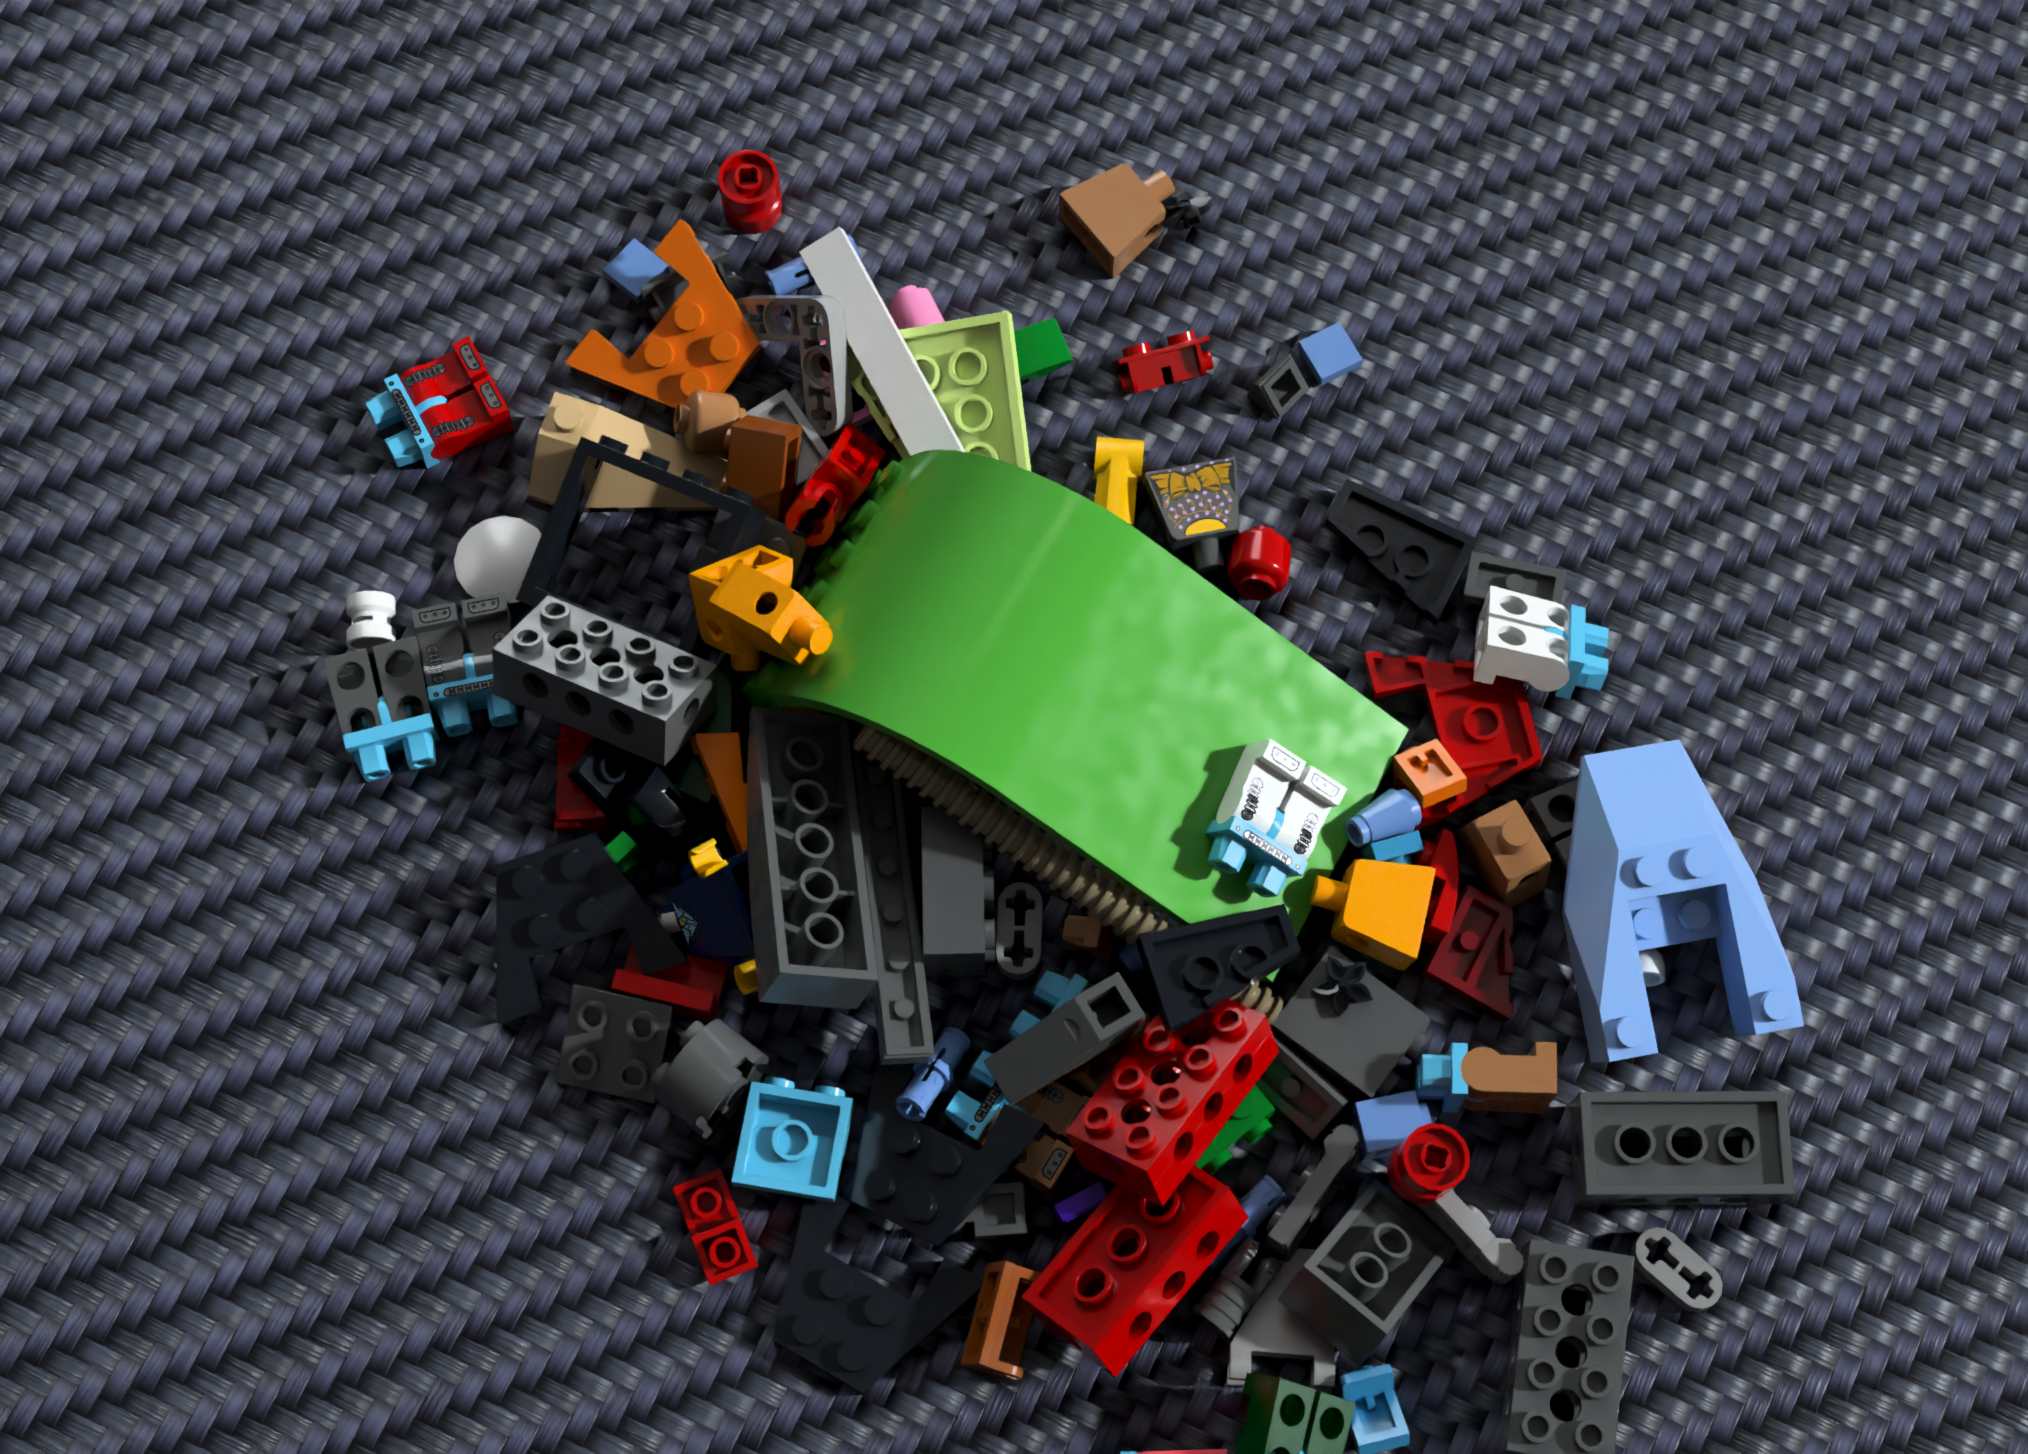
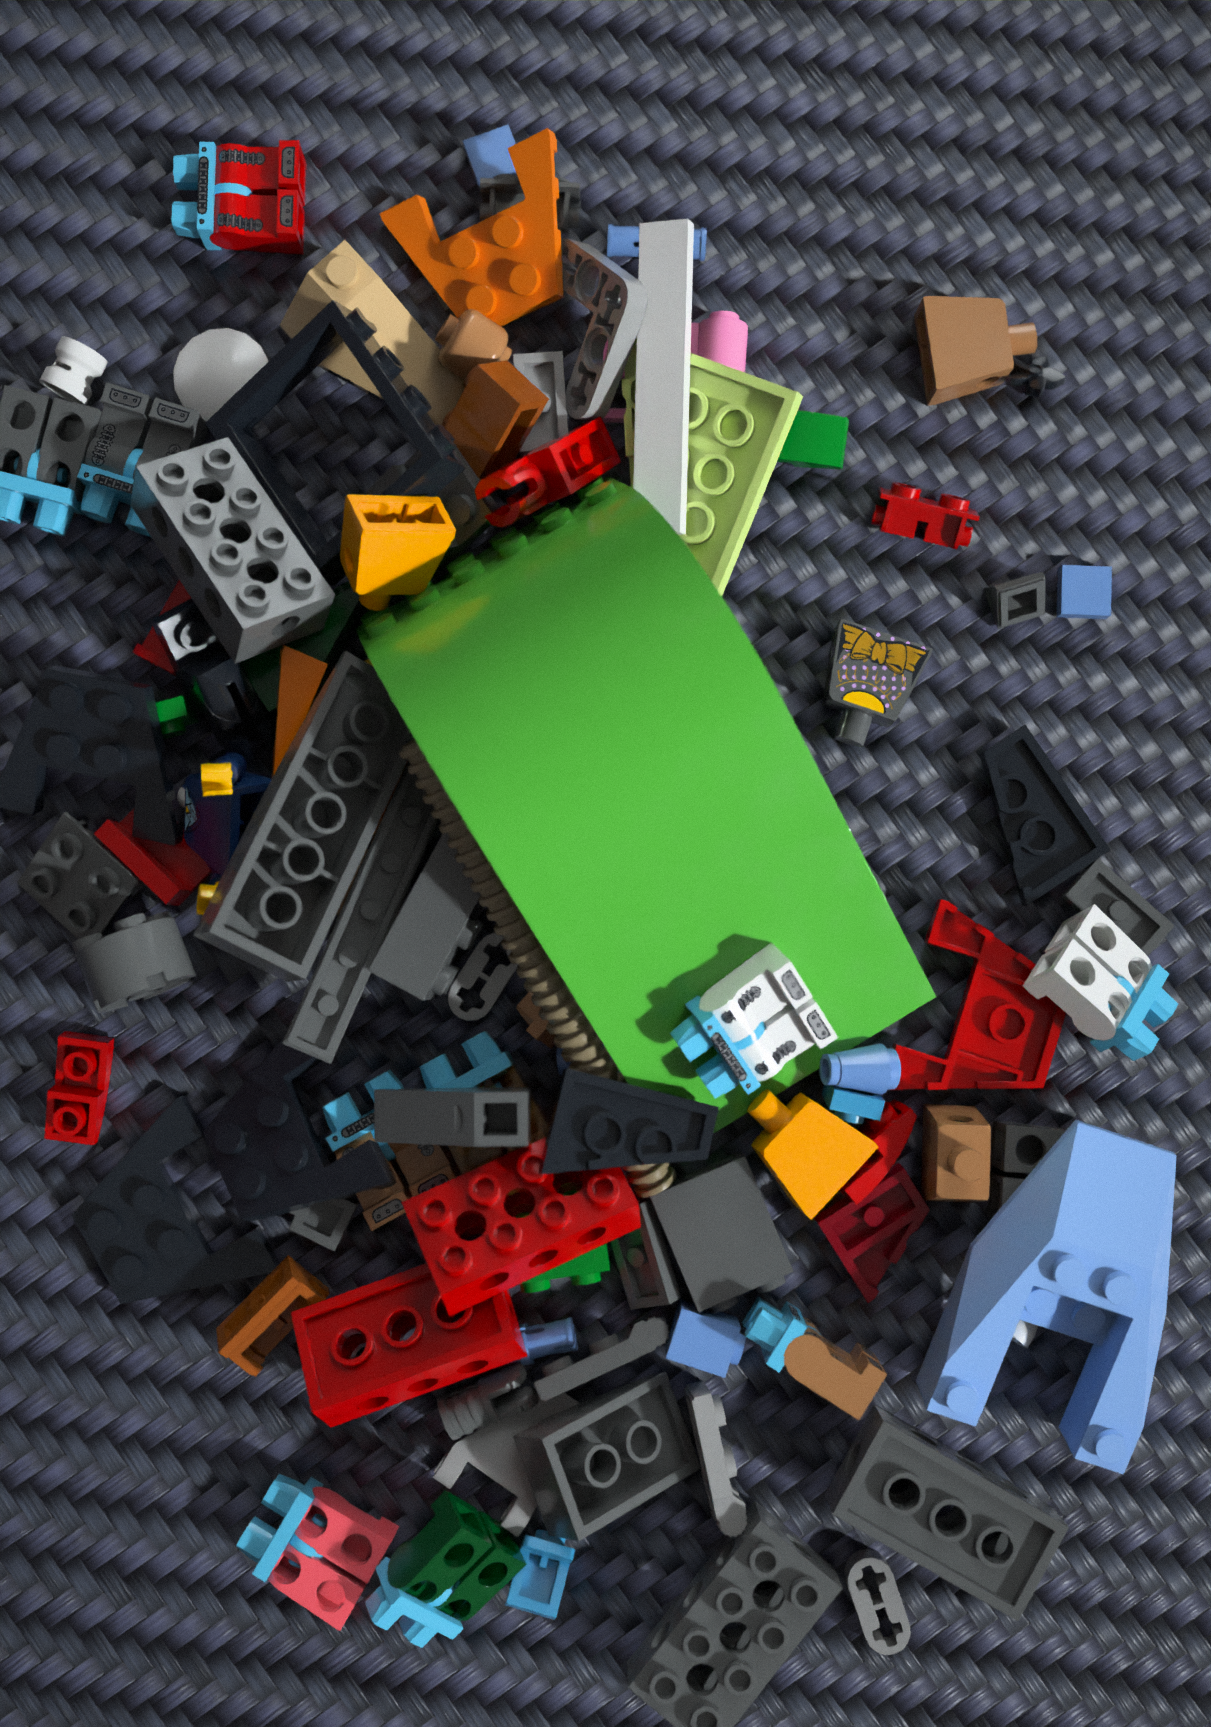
camera: 35 degrees right, 15 degrees up
light orange torso [708,560,833,667] -> none
red wheel [718,149,783,234] -> none
medium azure plate [731,1077,854,1203] -> none
medium blue pin [895,1027,971,1122] -> none
dark purple tile [1053,1181,1107,1230] -> none
yellow piece [1093,436,1145,527] -> none
red head [1226,526,1292,601] -> none
black plant [1311,956,1373,1018] -> none
red wheel [1387,1123,1470,1204] -> none
orange bracket [1393,739,1467,809] -> none

